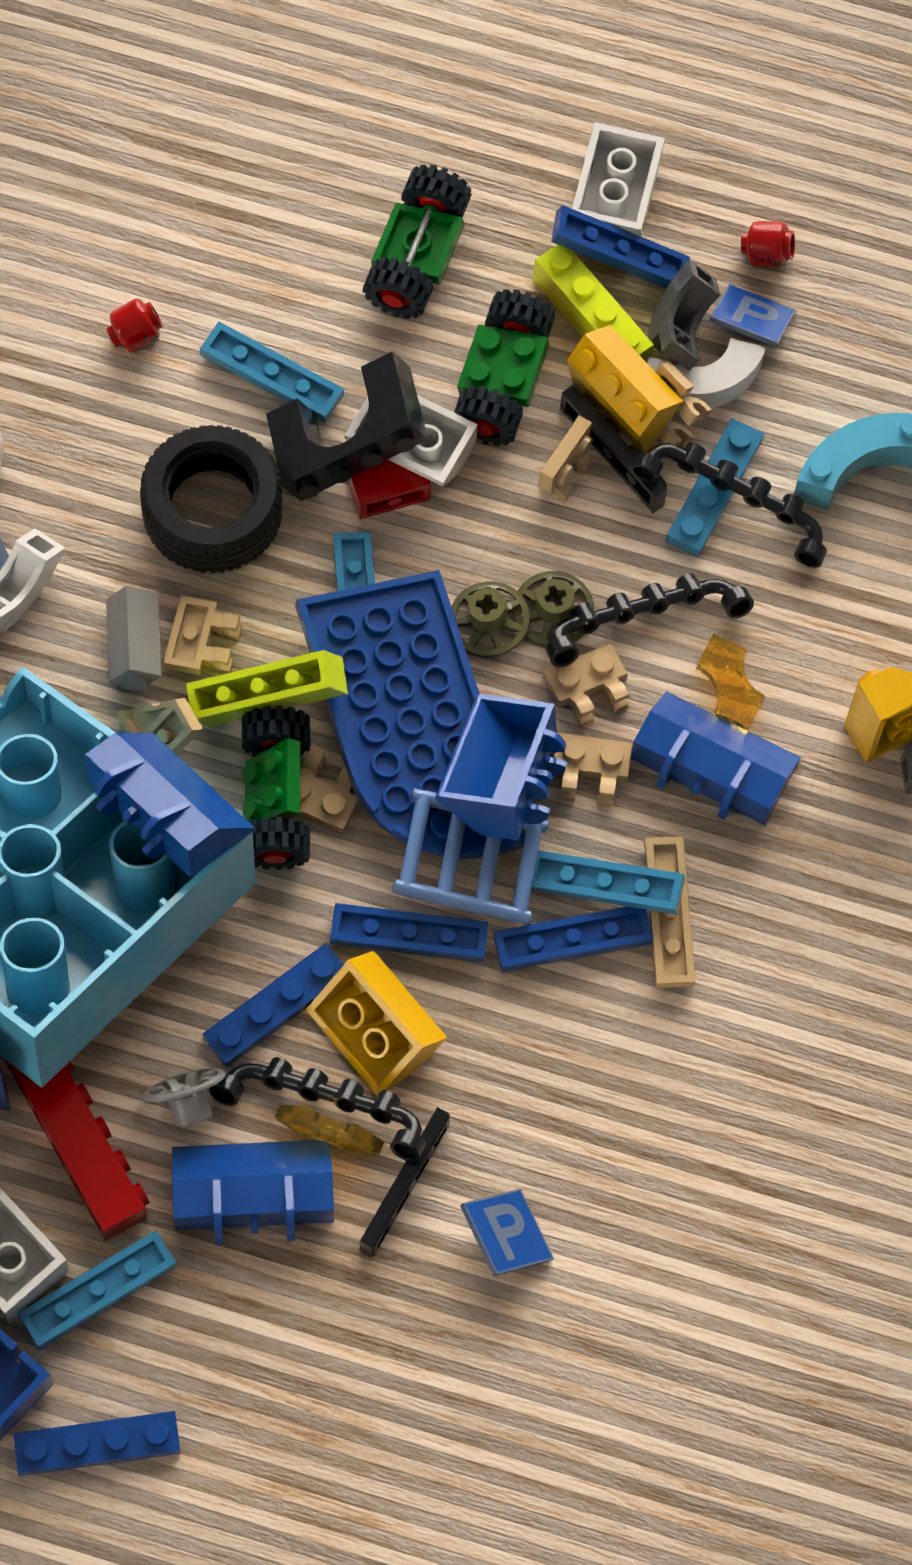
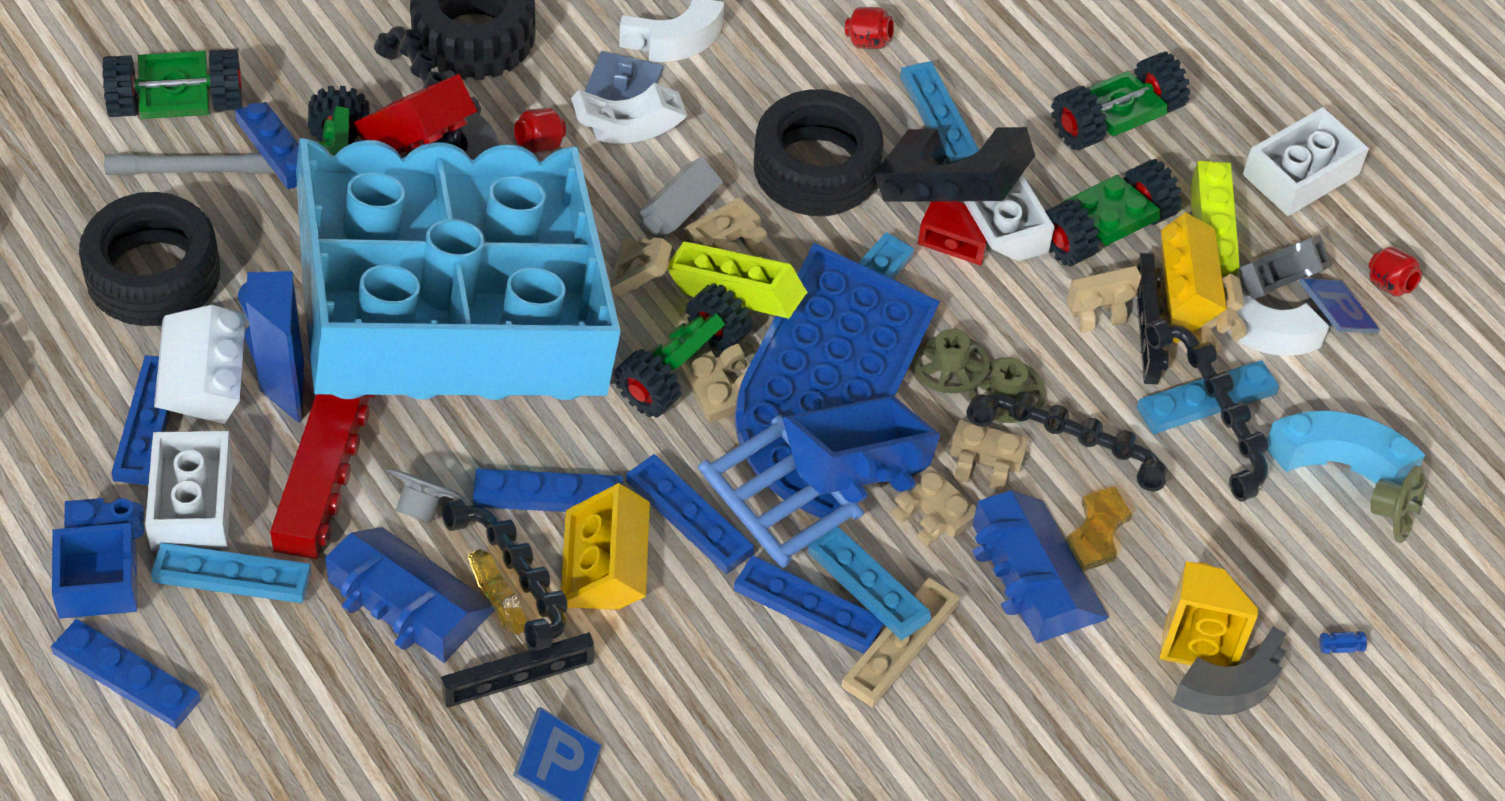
camera: 40 degrees right, 15 degrees down
blue piece [85,732,255,878] -> none
blue plate [551,205,690,288] -> none

